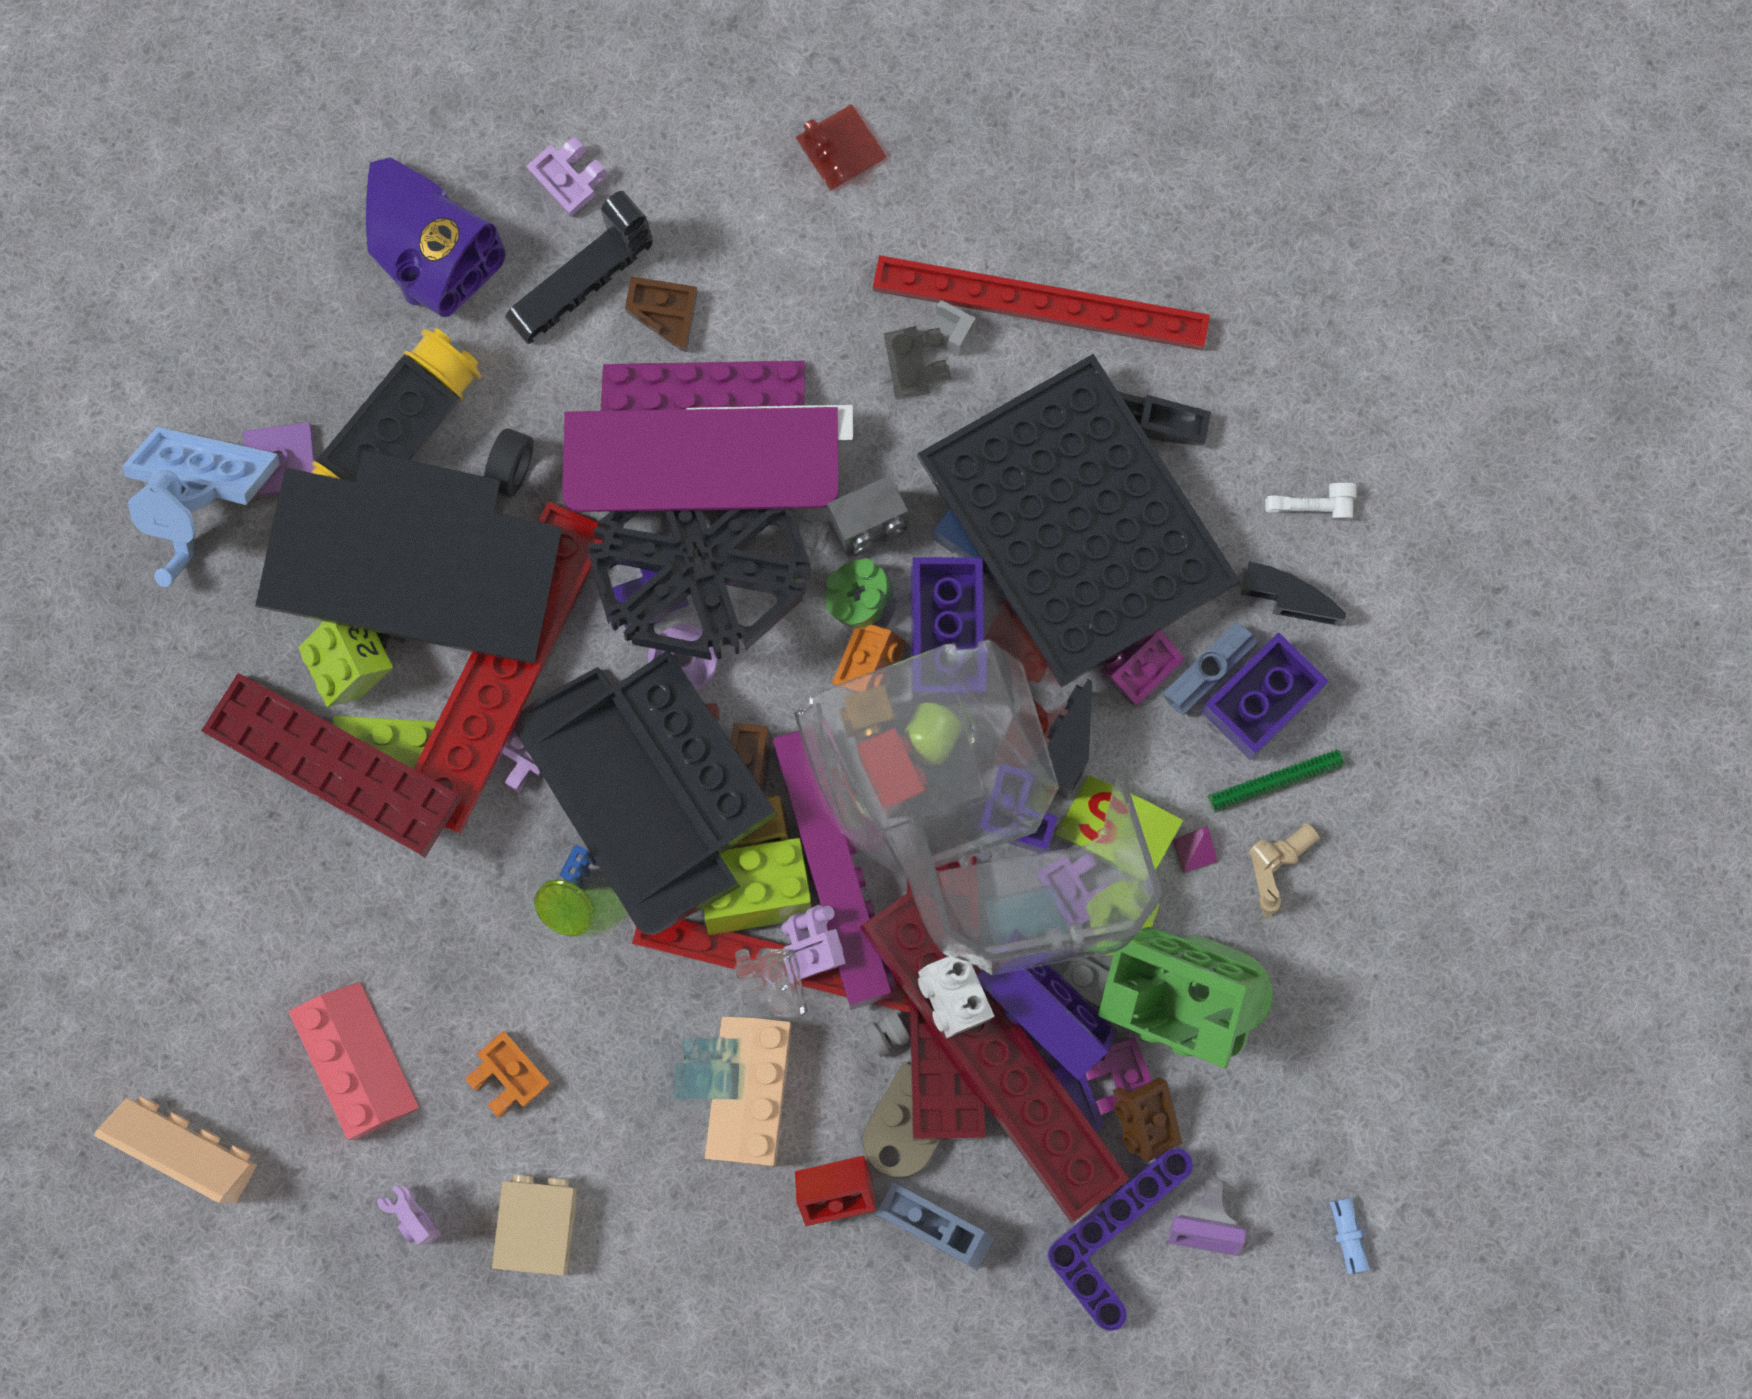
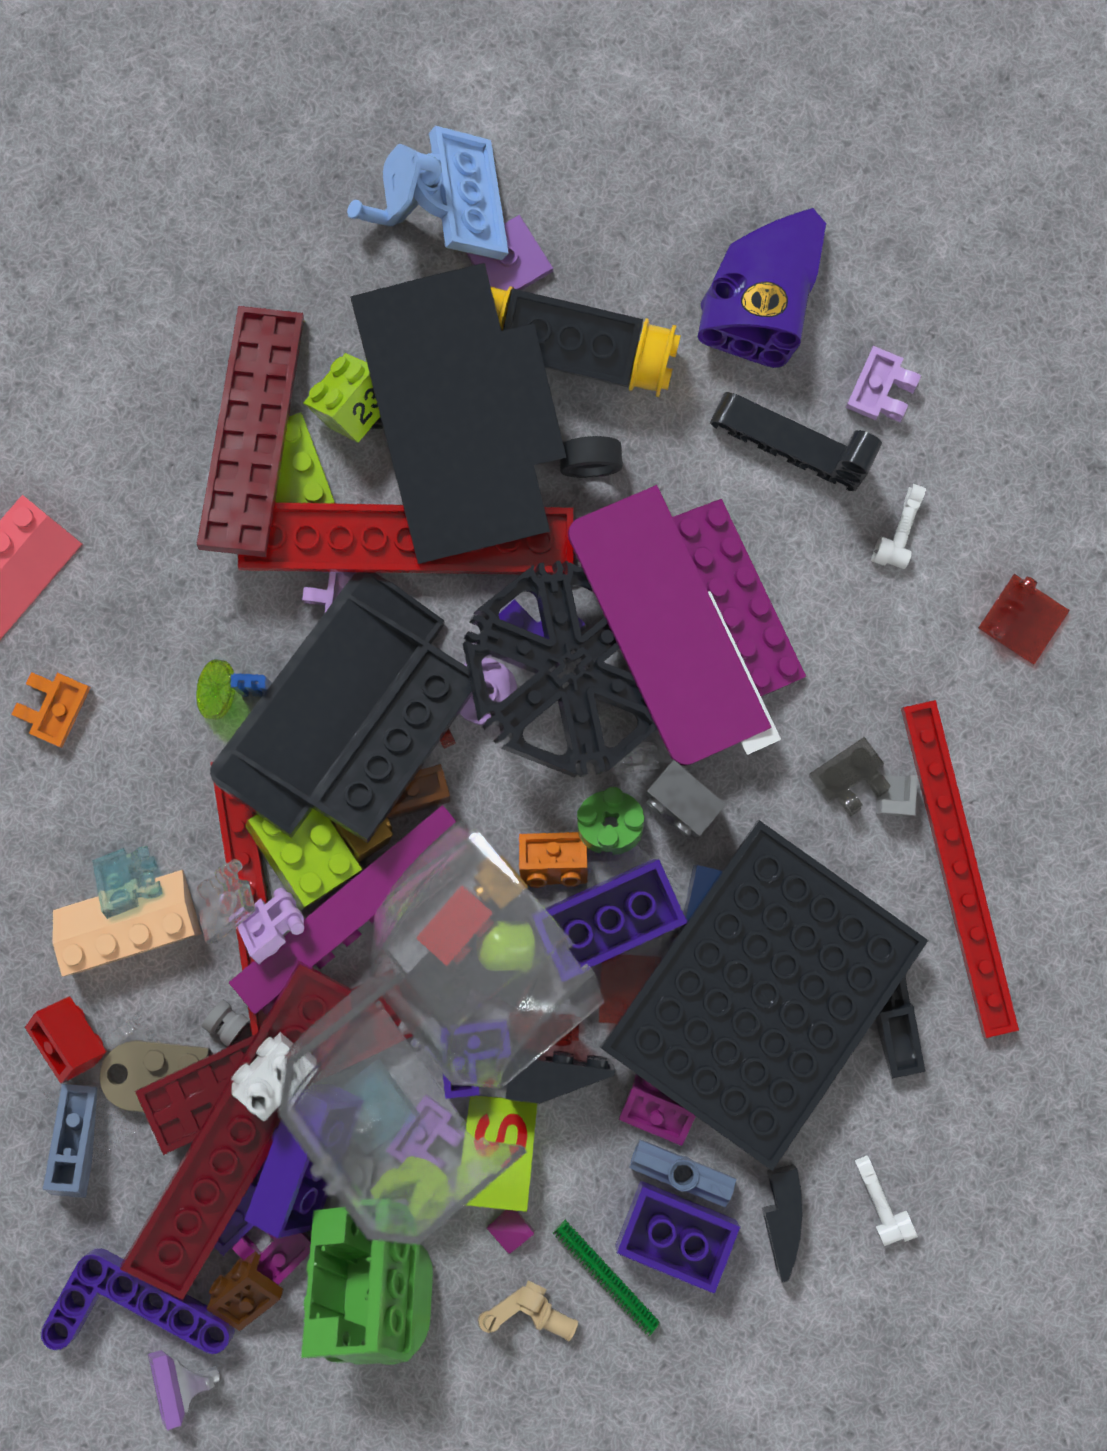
camera: 60 degrees right, 5 degrees up
reddish brown wing [625,276,698,352] -> none
none -> white brick [871,484,926,569]

